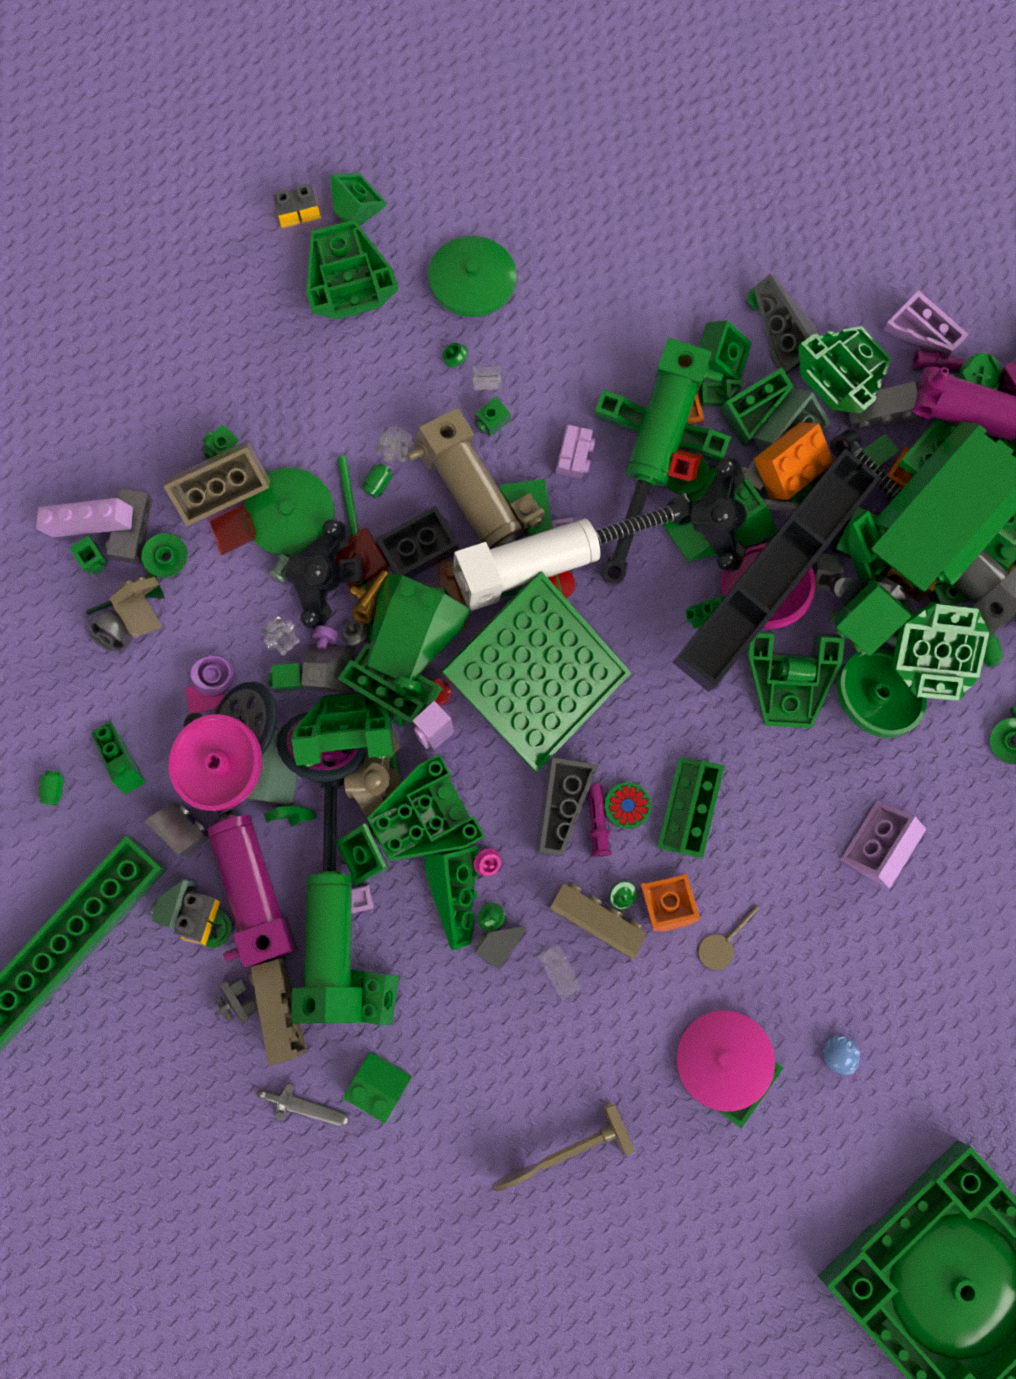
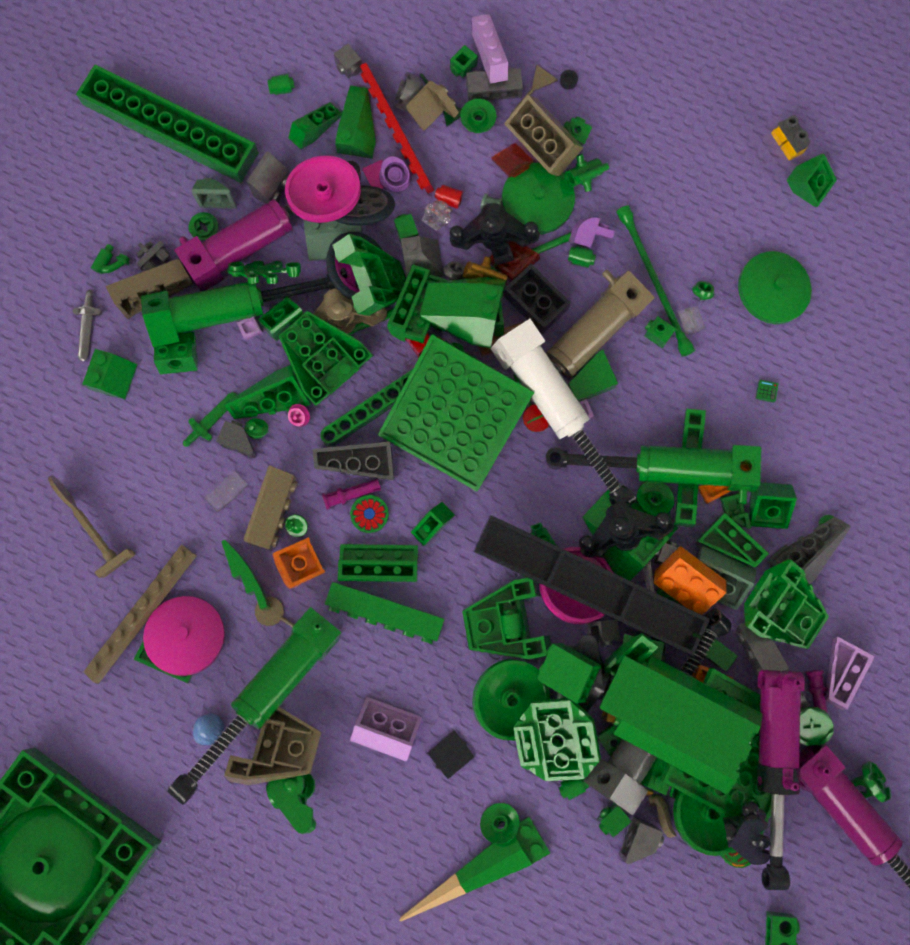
camera: 75 degrees right, 0 degrees up
dark grey hips [174,891,220,946] -> none
green slope [264,806,317,827] -> none
green wedge [306,219,399,320] -> none
medium lavender tile [313,626,338,649] -> none
clear brick [375,427,414,464] -> none
green hat [393,674,421,696] -> none
lavender brick [413,701,454,751] -> none
dark tan bracket [510,493,545,530] -> none
lavender brick [556,425,596,479] -> none
red brick [668,450,702,481] -> none
none -> dark tan plate [83,544,196,684]
none -> green plant [90,244,130,275]
none -> green piece [167,607,341,805]
none -> green sword [183,392,237,447]
none -> green slope [221,540,271,611]
none -> dark tan wedge [224,707,322,785]
none -> green plant [227,261,301,284]
none -> green piece [266,774,316,834]
none -> green beam [320,342,464,447]
none -> green brick [325,582,444,644]
none -> flat silver brick [334,44,362,79]
none -> green wedge [335,85,376,159]
none -> red plate [360,62,434,194]
none -> green slope [411,502,455,546]
none -> black piece [427,731,475,779]
none -> red brick [435,184,464,209]
none -> dark tan piece [510,65,558,116]
none -> black tile [560,70,578,90]
none -> green pin [564,154,609,192]
none -> medium lavender brick [569,217,615,248]
none -> green hose [616,205,696,357]
none -> green tile [755,380,778,403]

